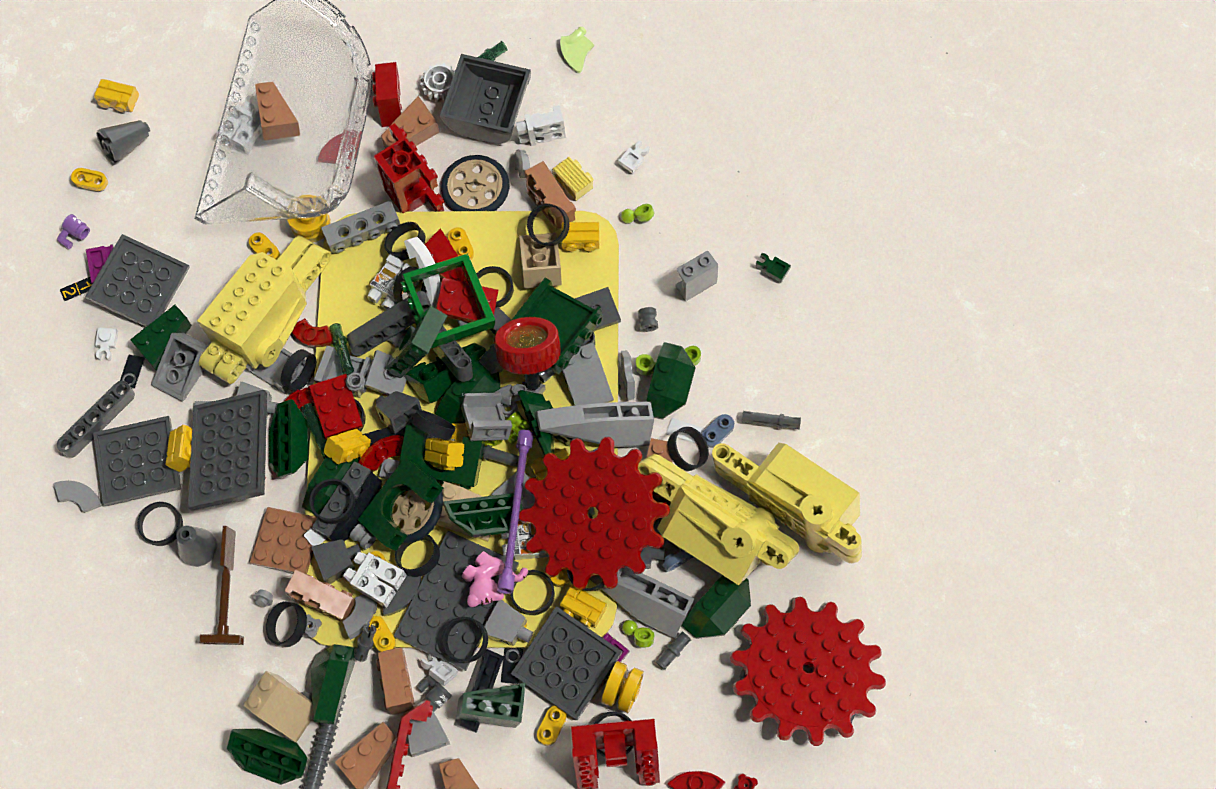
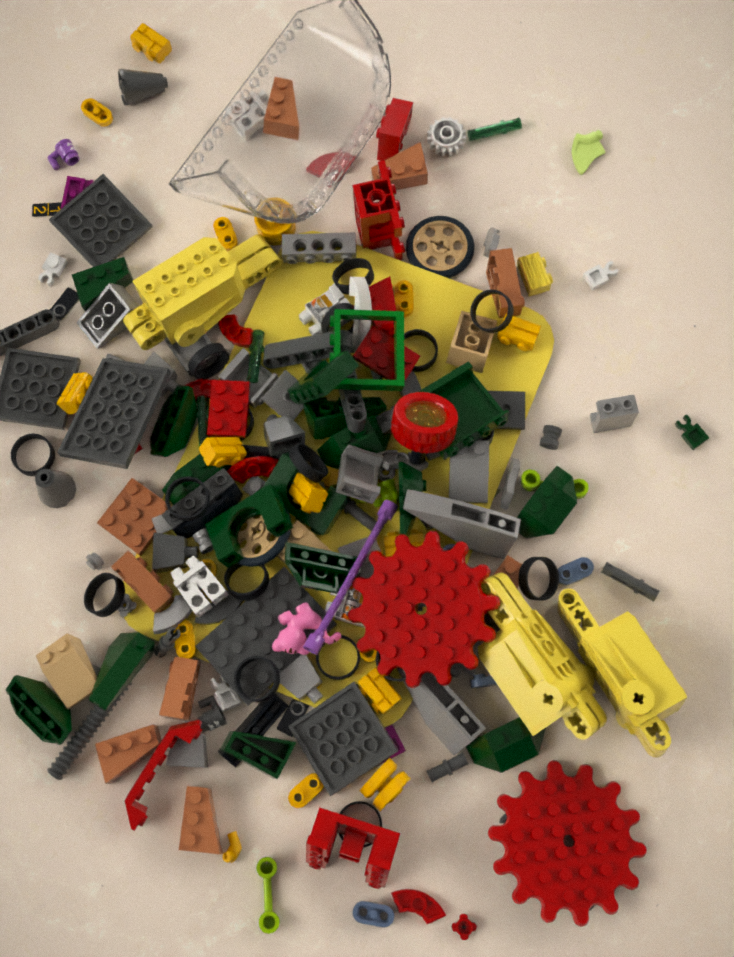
camera: 25 degrees right, 5 degrees up
reddish brown piece [199,526,244,645] -> none
light grey plate [346,373,366,392] -> none
dark grey container [440,54,531,144] -> none
white hips [516,105,566,146] -> none
lime plate [621,204,655,224] -> none
lime plate [622,620,654,648] -> none
white sticker [666,418,704,444] -> none

